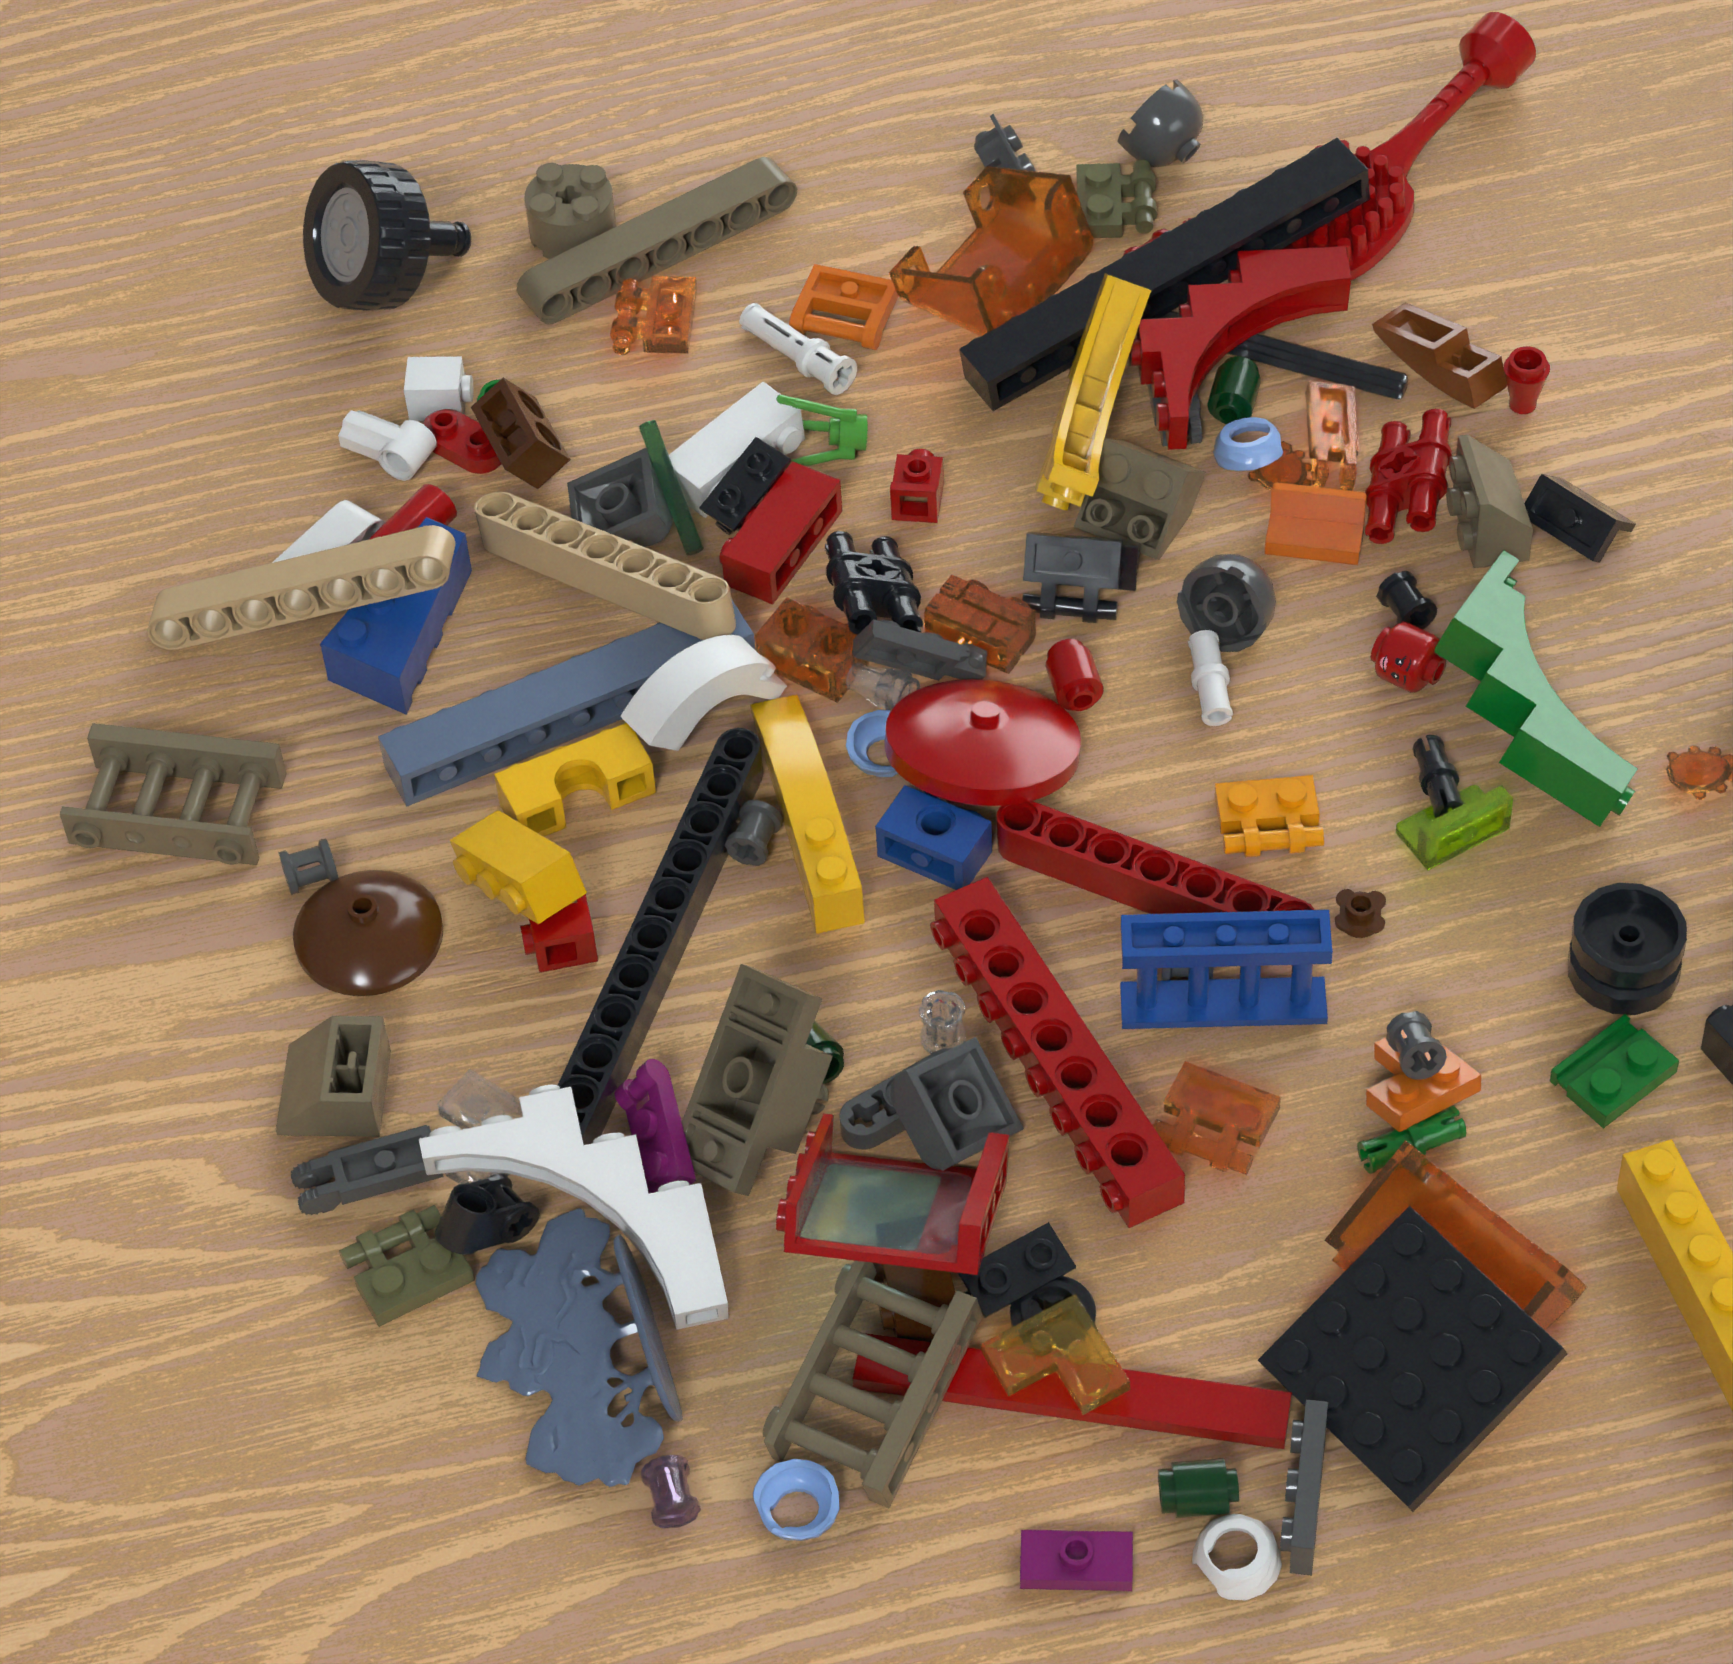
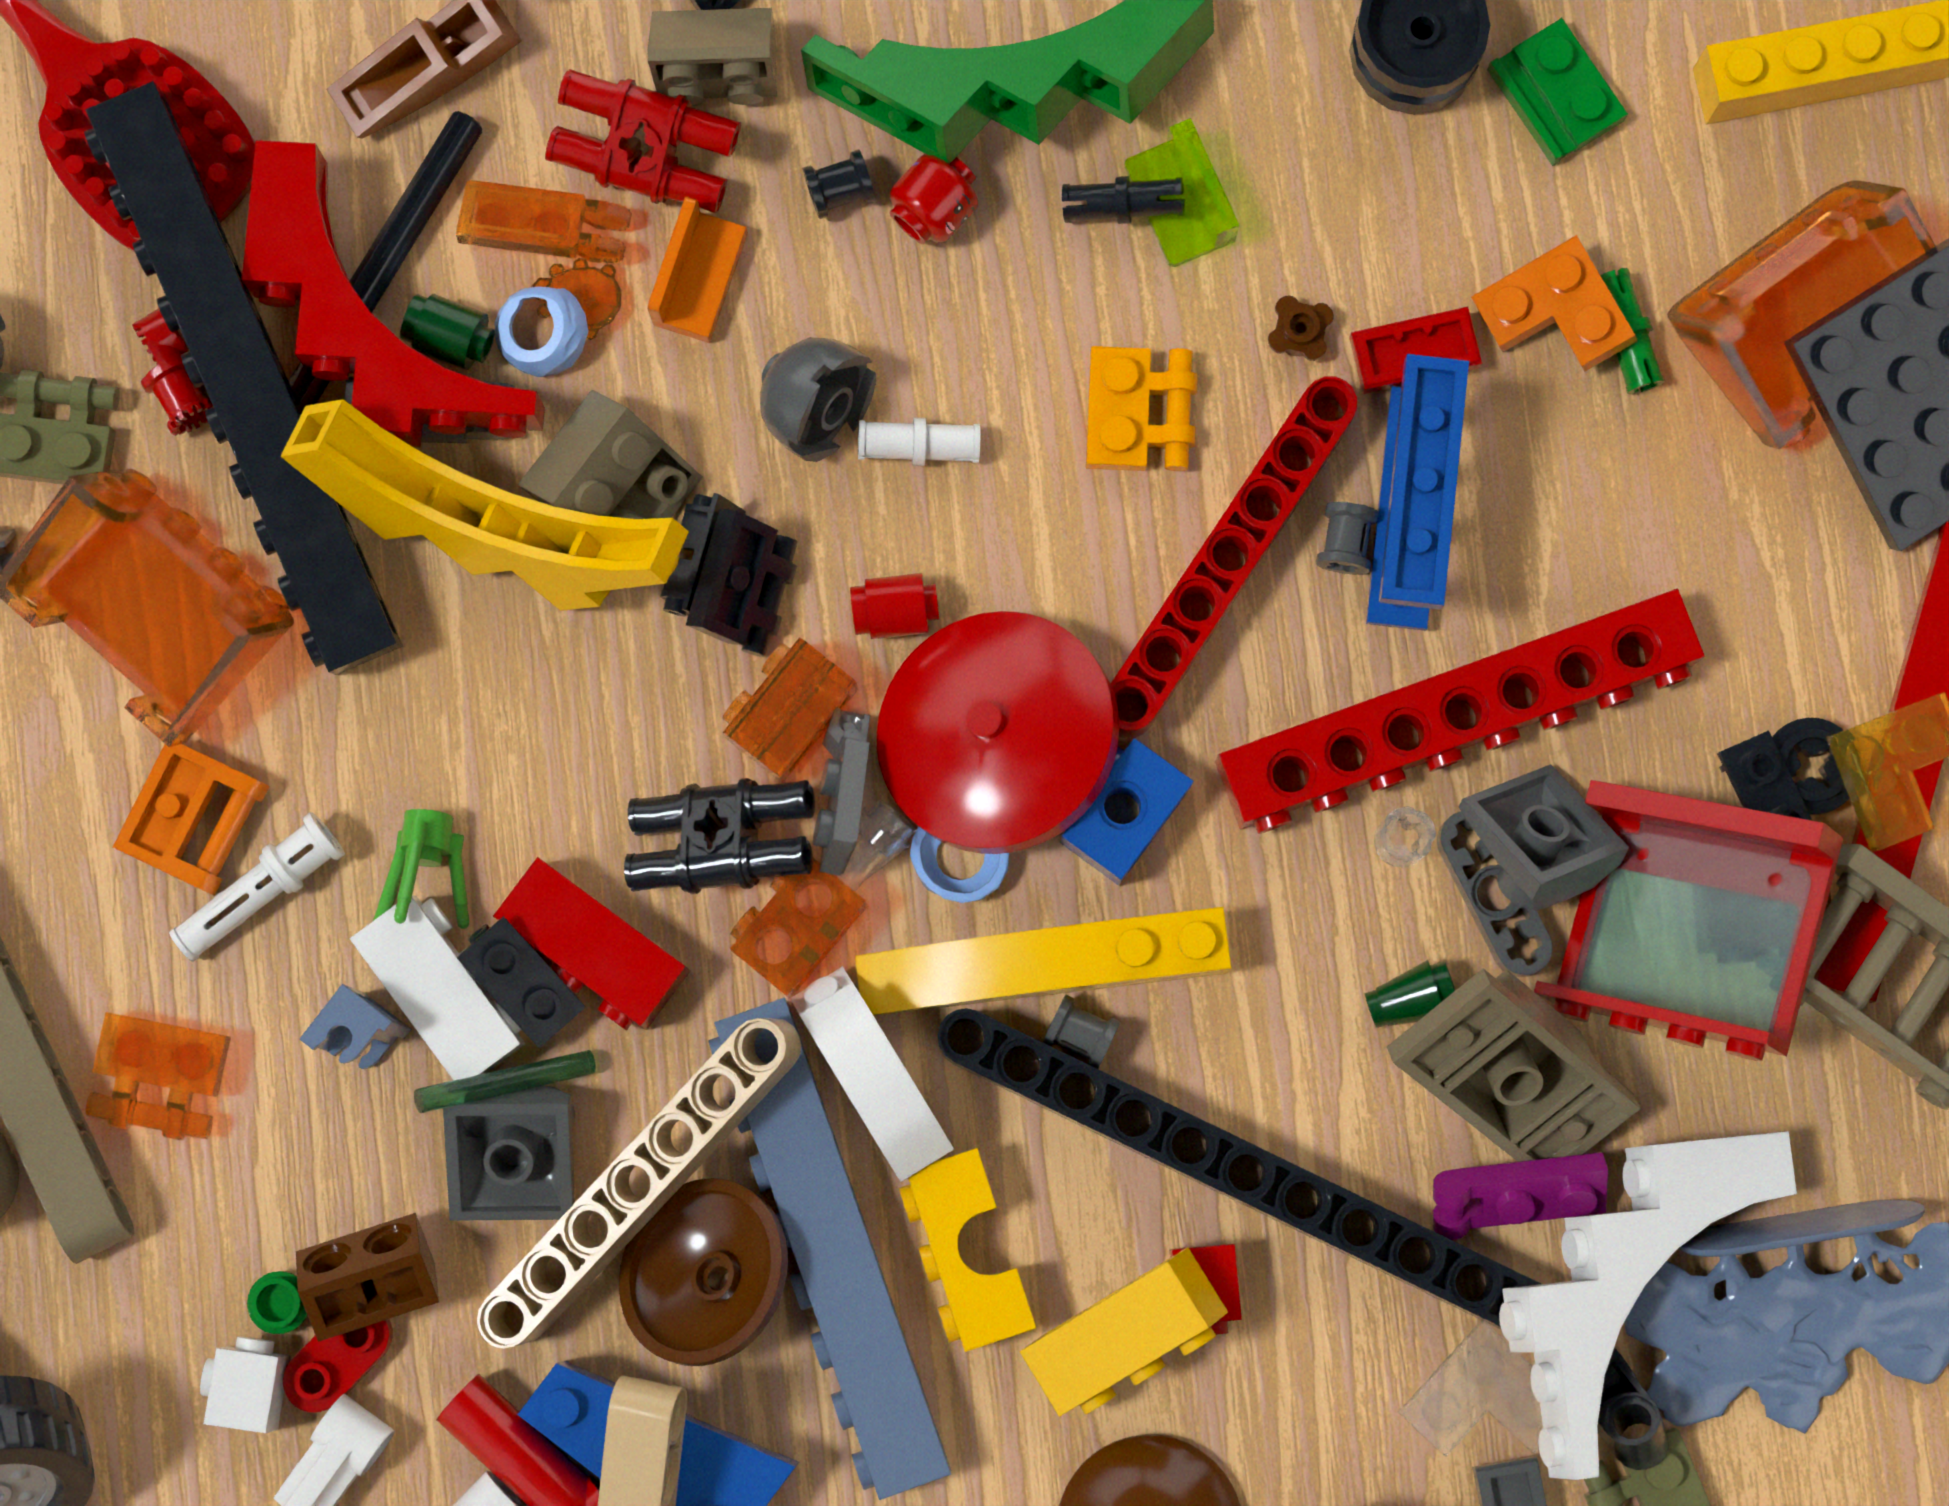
camera: 85 degrees left, 30 degrees up
red brick [890,449,944,523] -> none
clear orange plate [1152,1061,1281,1175] -> none
dark grey bush [1386,1011,1447,1079] -> none
none -> sand blue hinge [299,984,412,1069]
none -> reddish brown dish [619,1178,788,1366]
none -> red plate [1349,307,1482,394]

